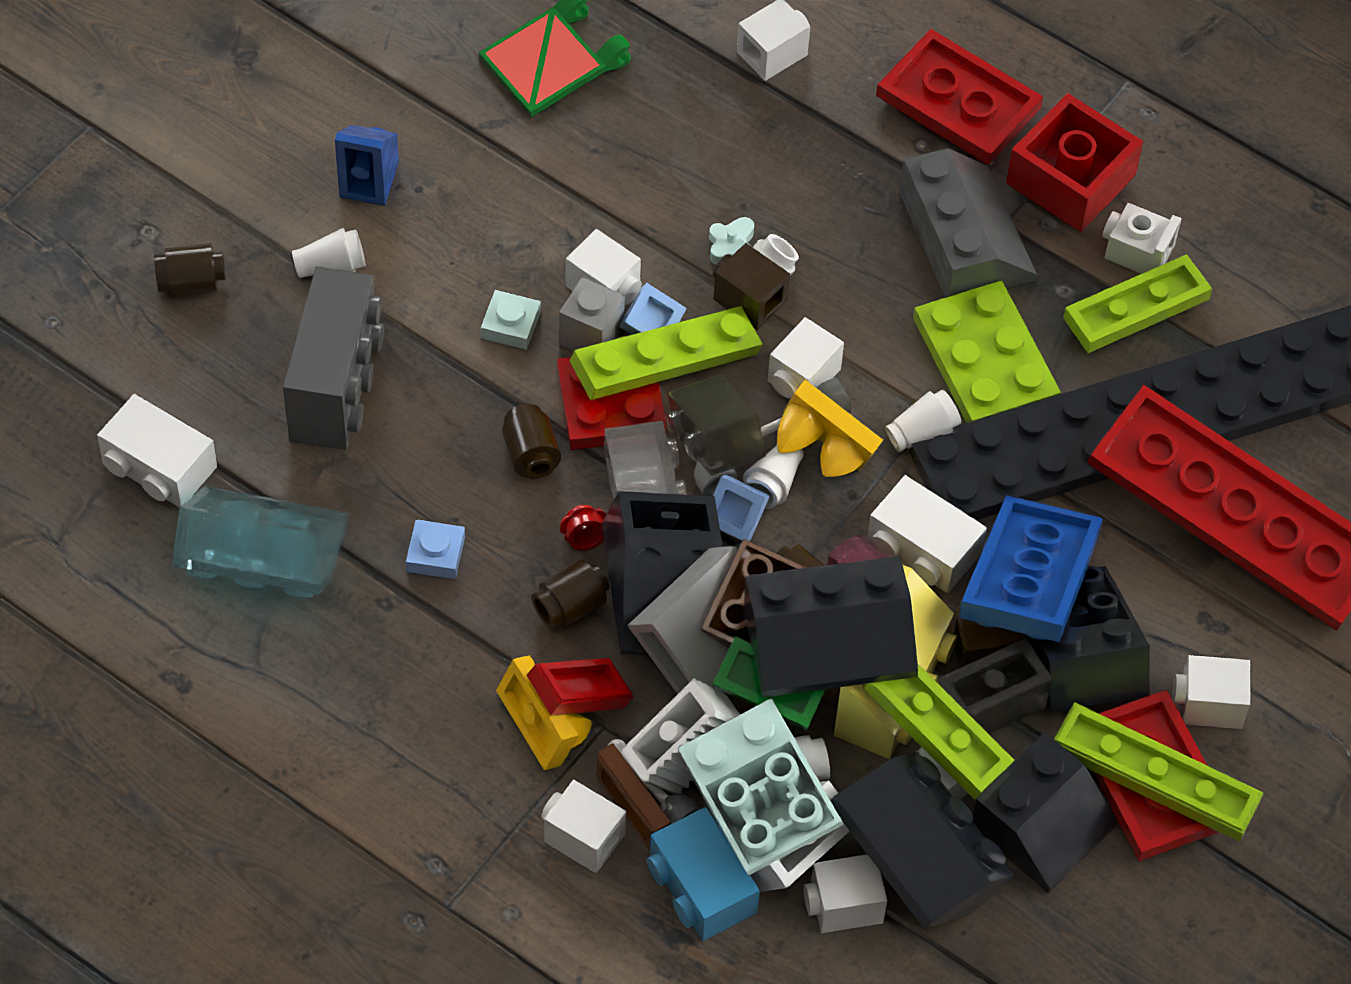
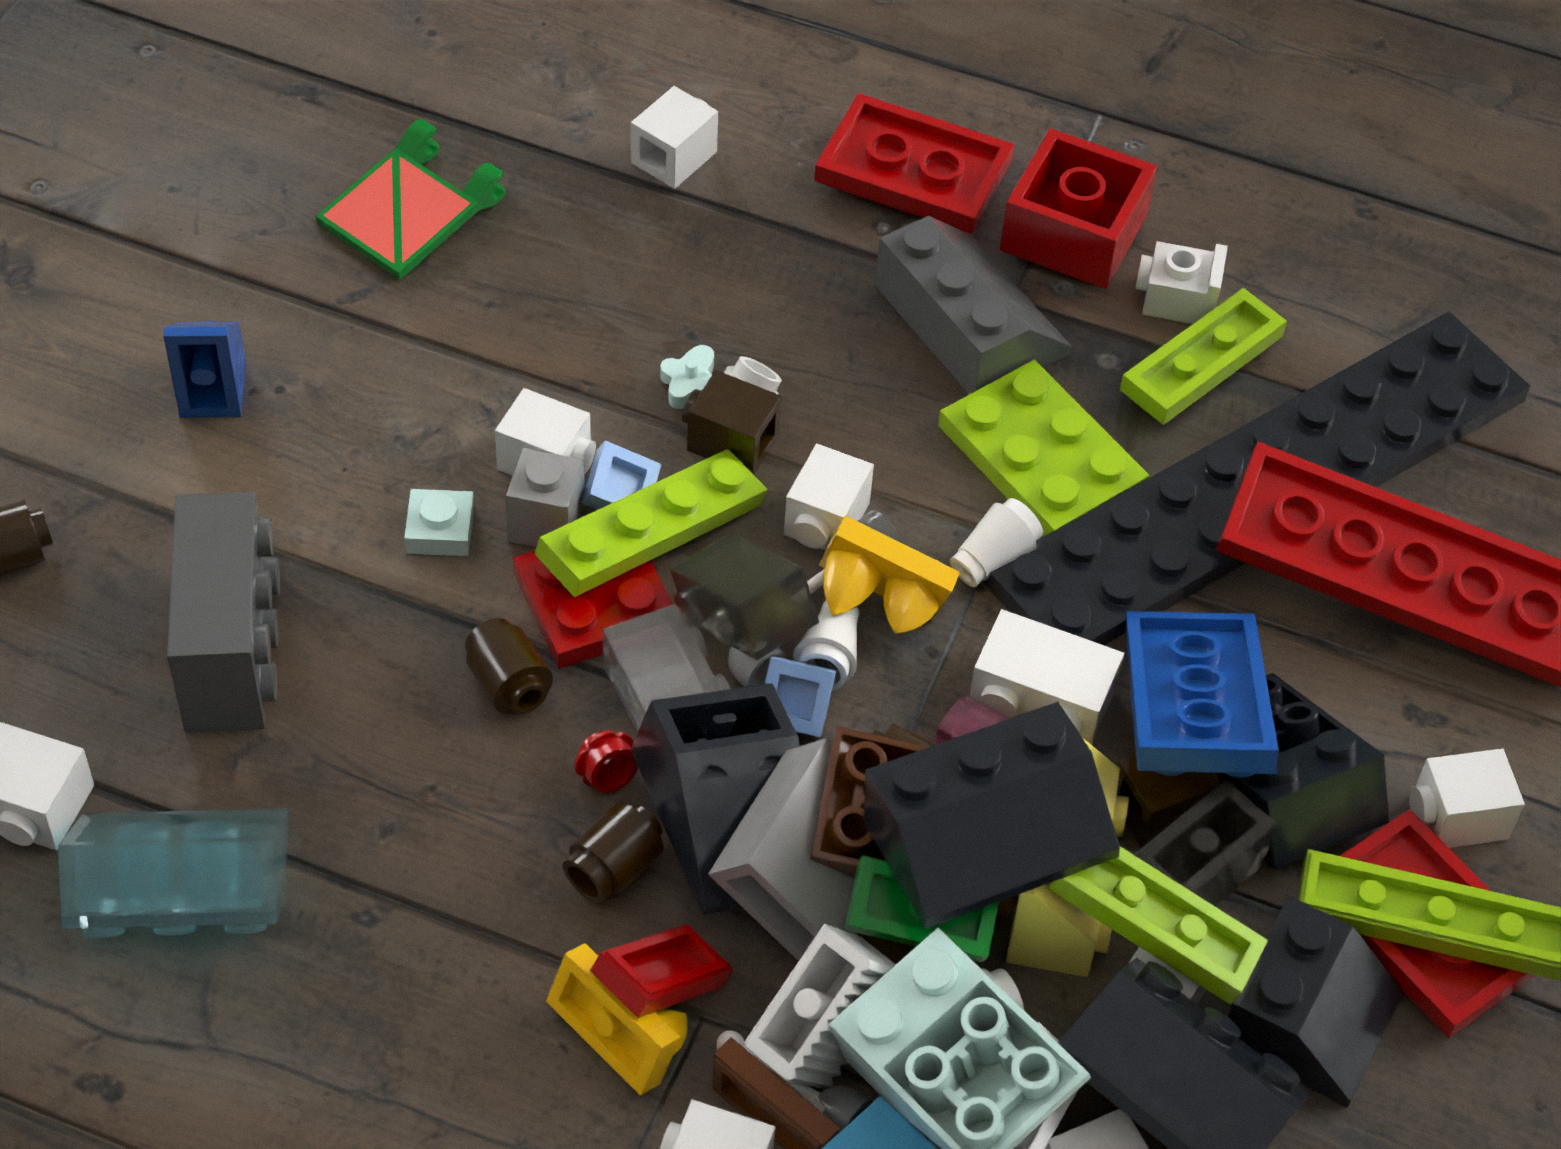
camera: 15 degrees left, 5 degrees down
white cone [292,228,366,278] -> none
light blue plate [406,520,465,579] -> none

